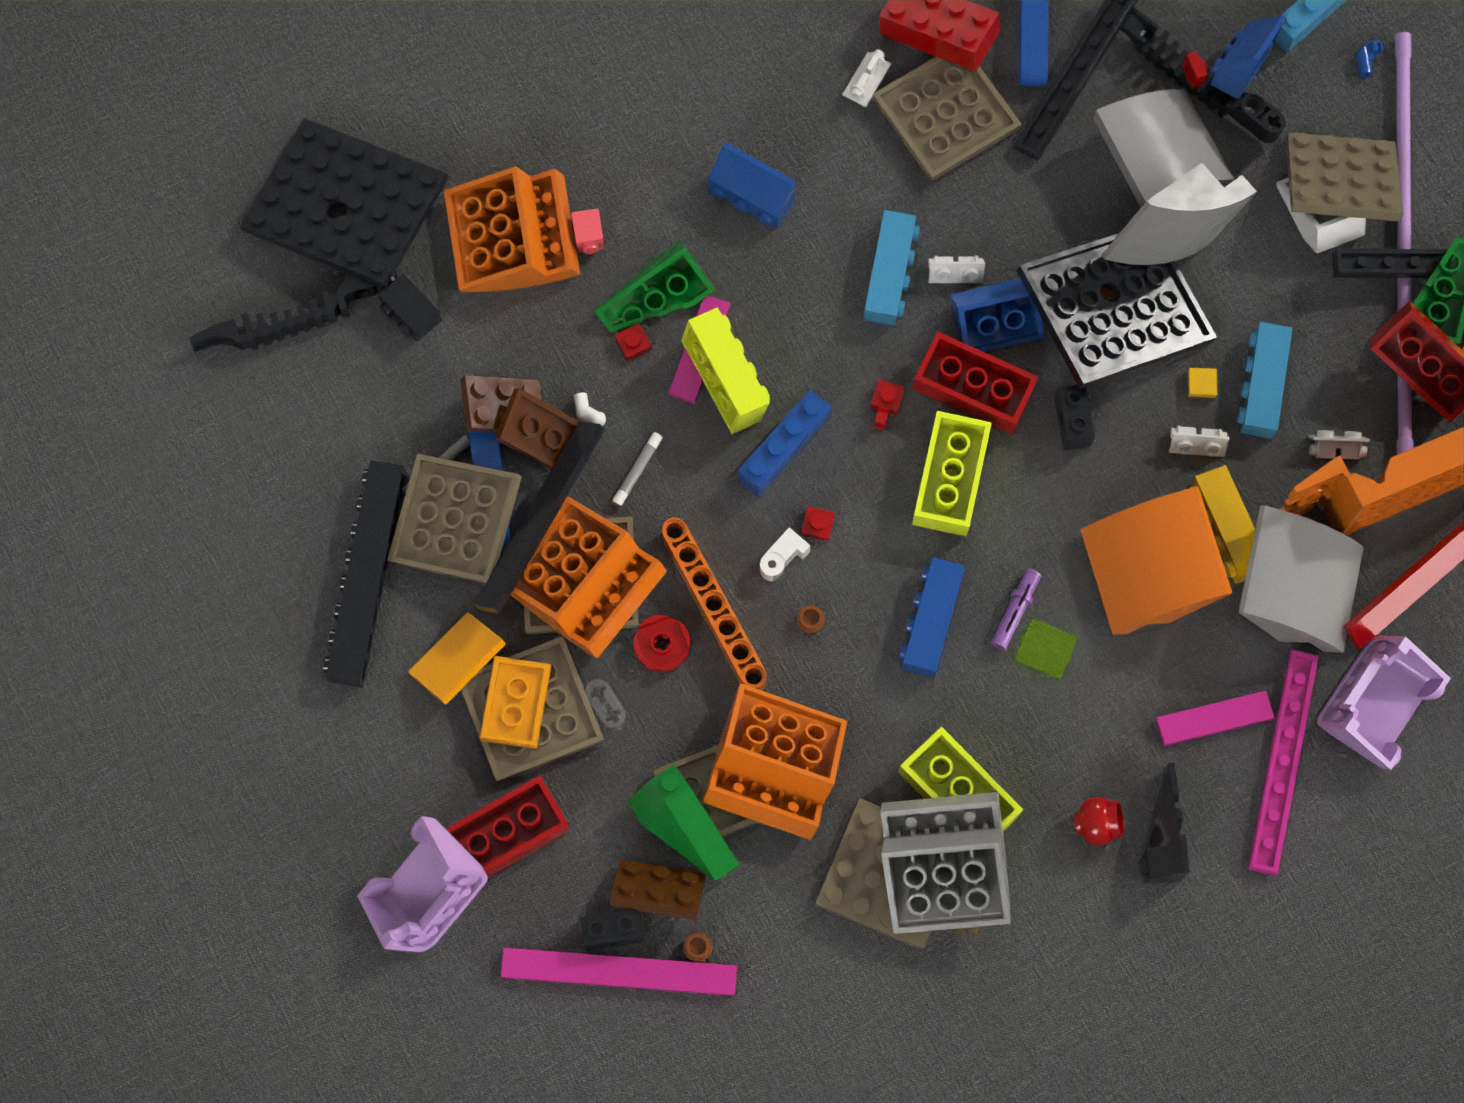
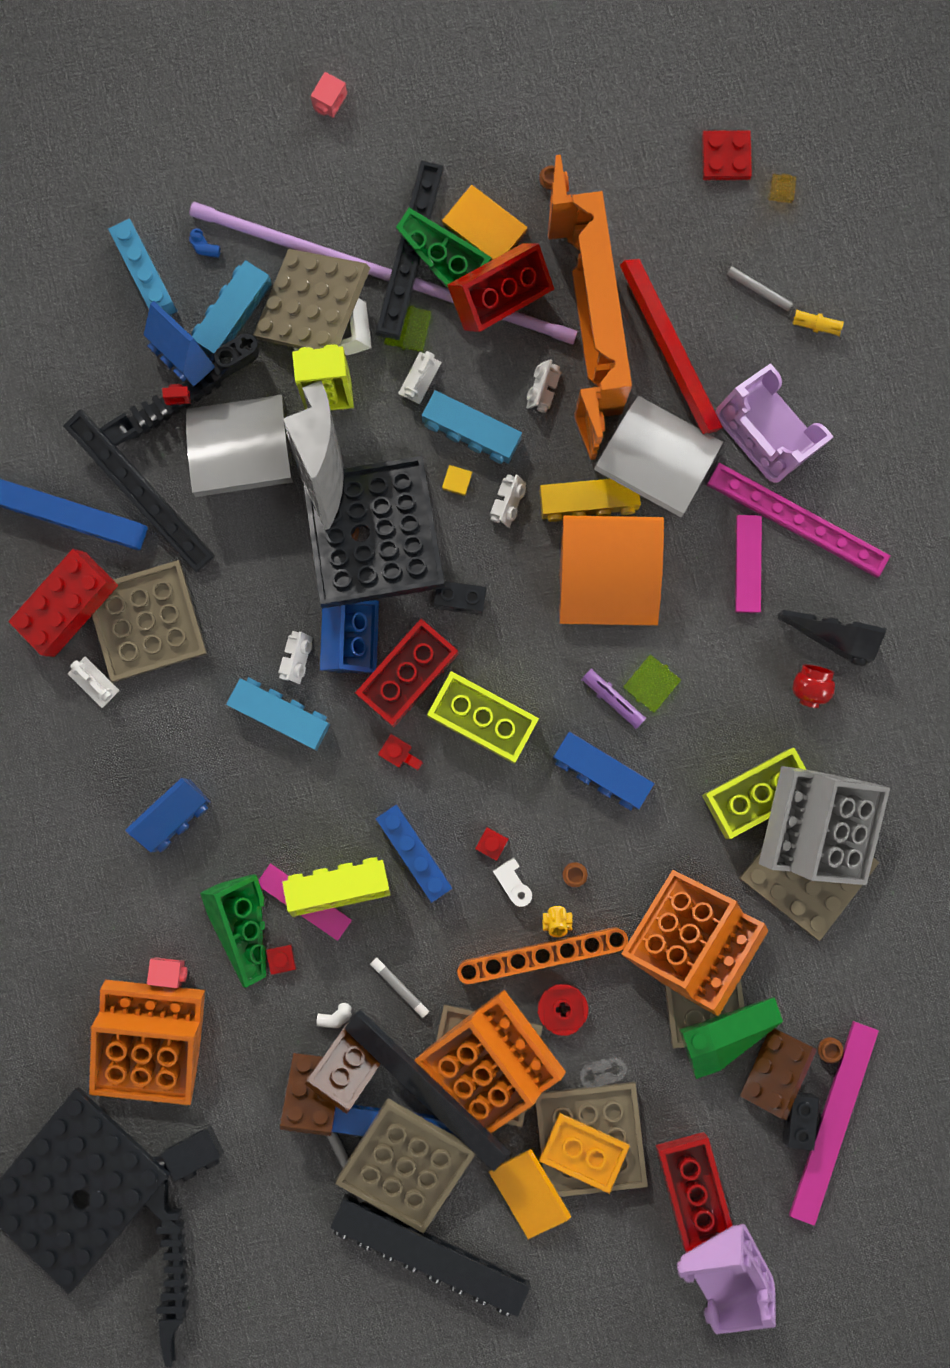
camera: 75 degrees left, 10 degrees up
none -> dark azure brick [191,260,272,357]
none -> neon yellow brick [292,344,354,410]
none -> clear neon green piece [384,305,432,353]
none -> white hinge [398,351,442,404]
none -> yellow gear [542,906,573,938]

